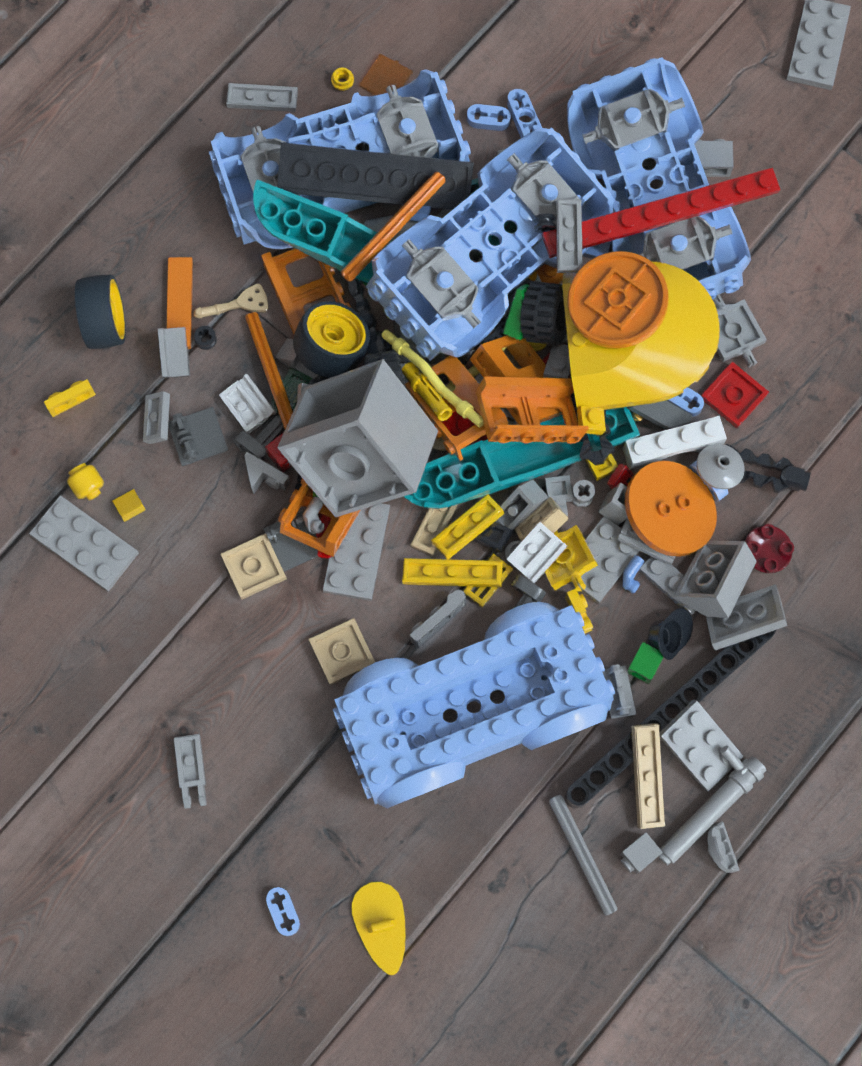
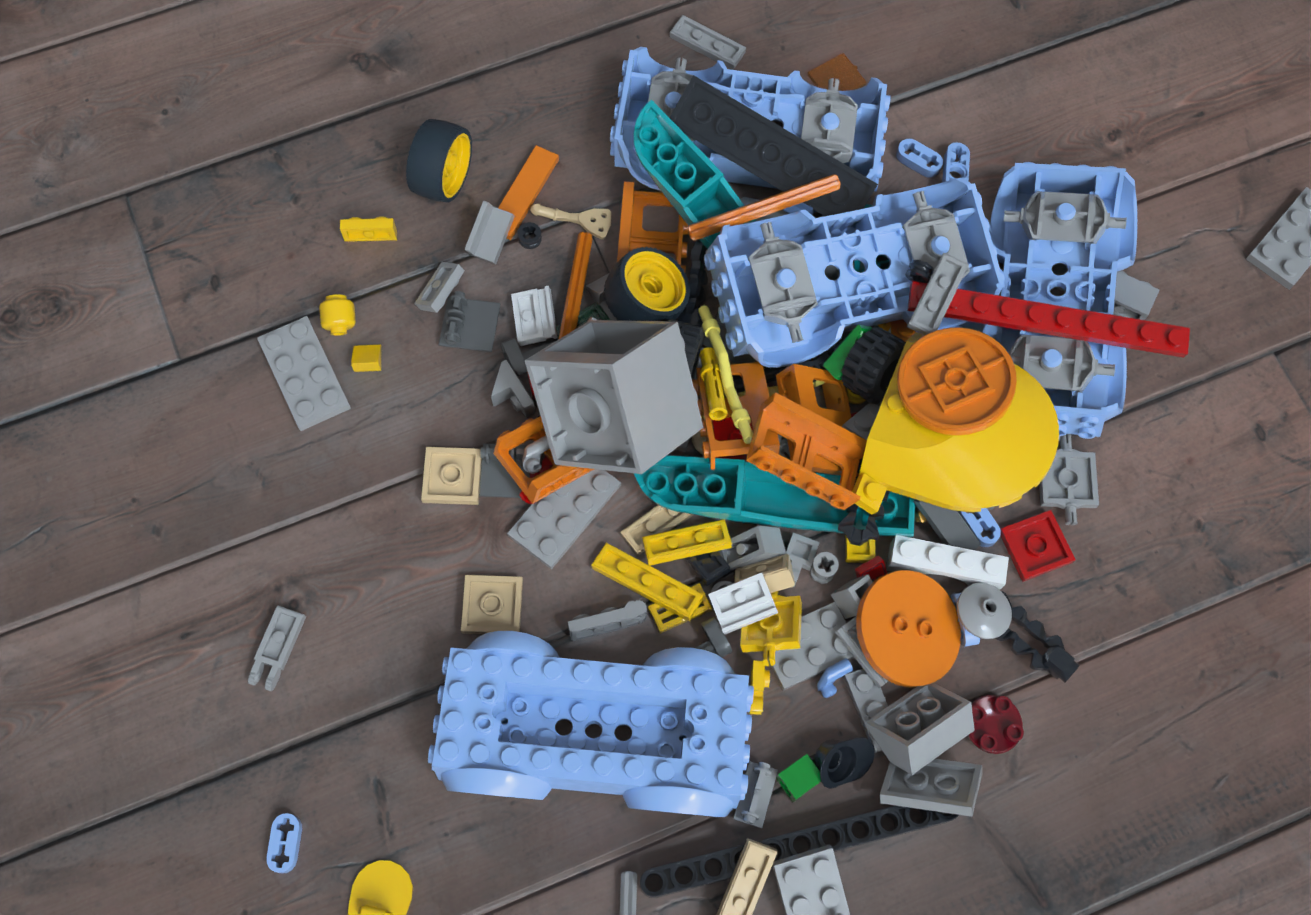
camera: 25 degrees right, 5 degrees down
yellow plate [331,68,354,91] -> none

